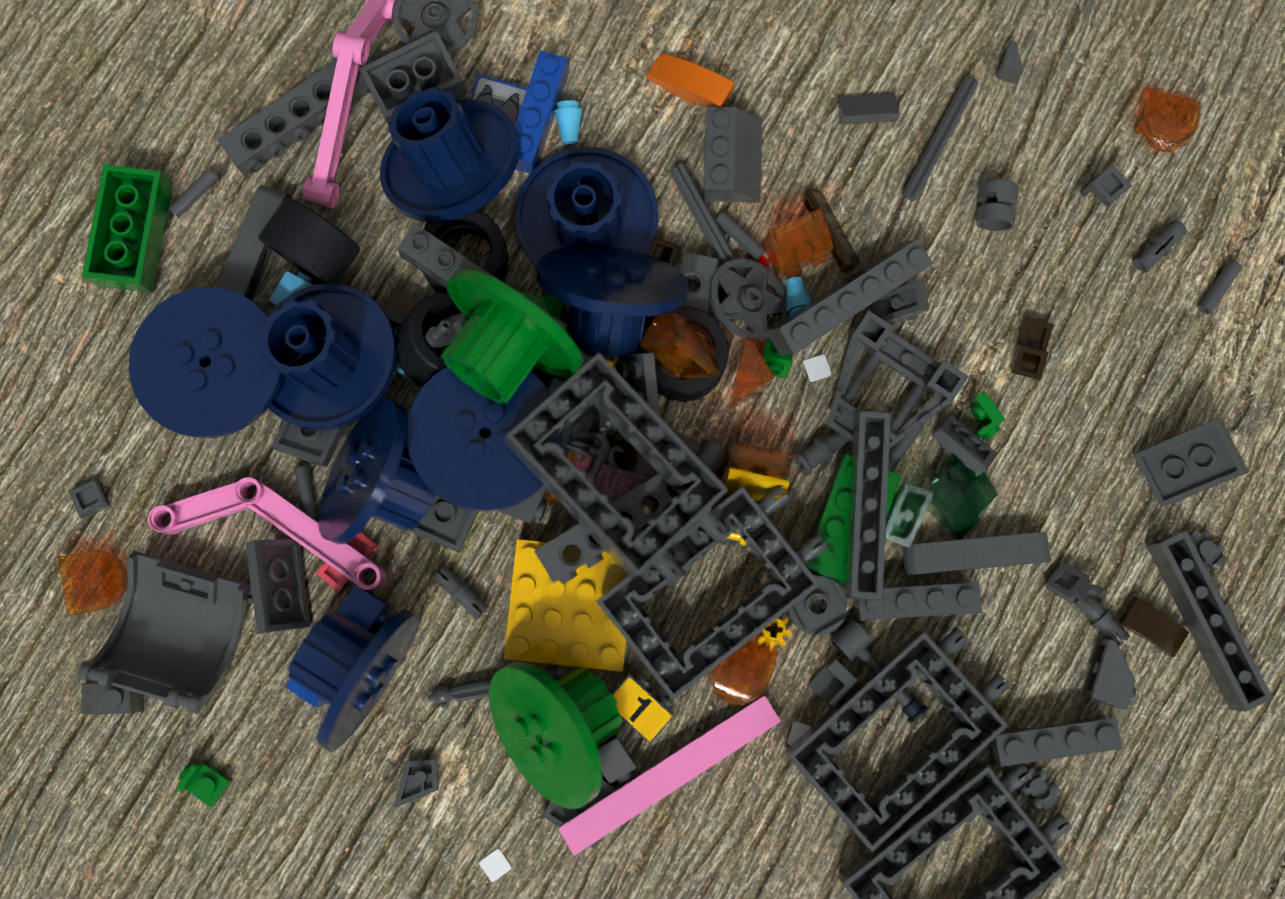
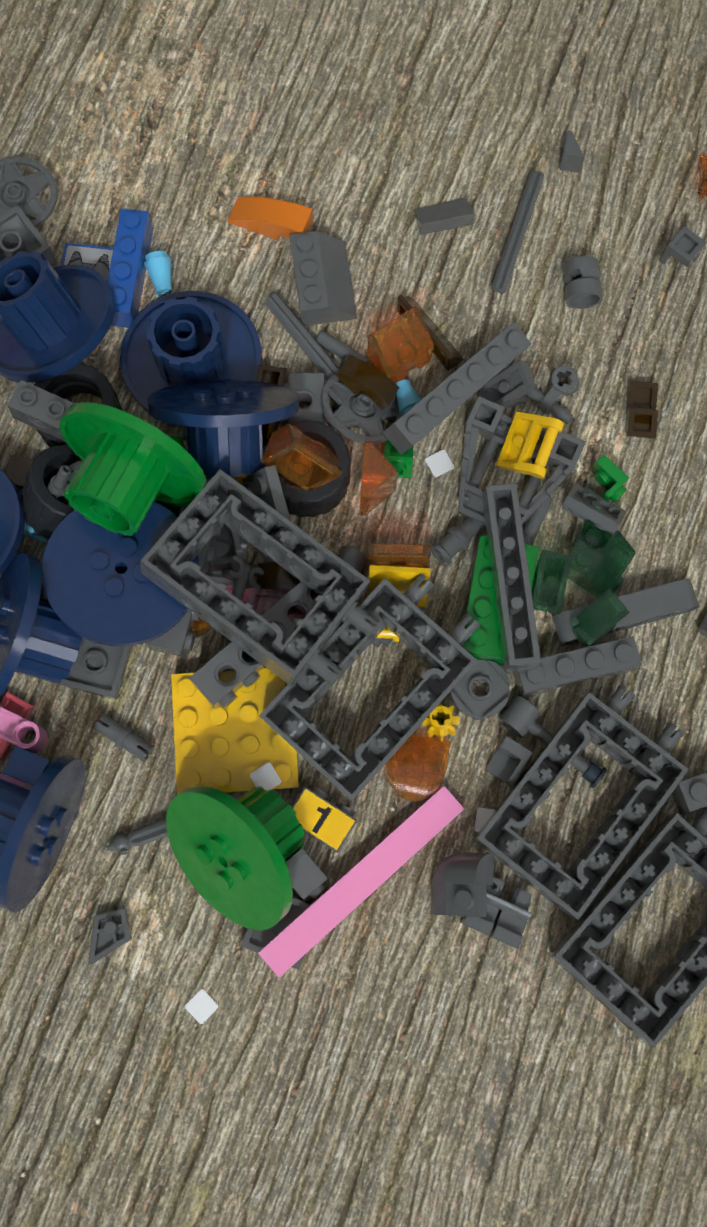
camera: 10 degrees left, 5 degrees down
none -> white sticker [250,762,282,791]
none -> dark brown slope [335,355,399,410]
none -> dark grey brick [430,852,494,918]
none -> dark grey hips [461,877,532,949]
none -> yellow plate [496,411,565,479]
none -> dark grey piece [525,365,579,424]
none -> clear green slope [570,588,630,646]

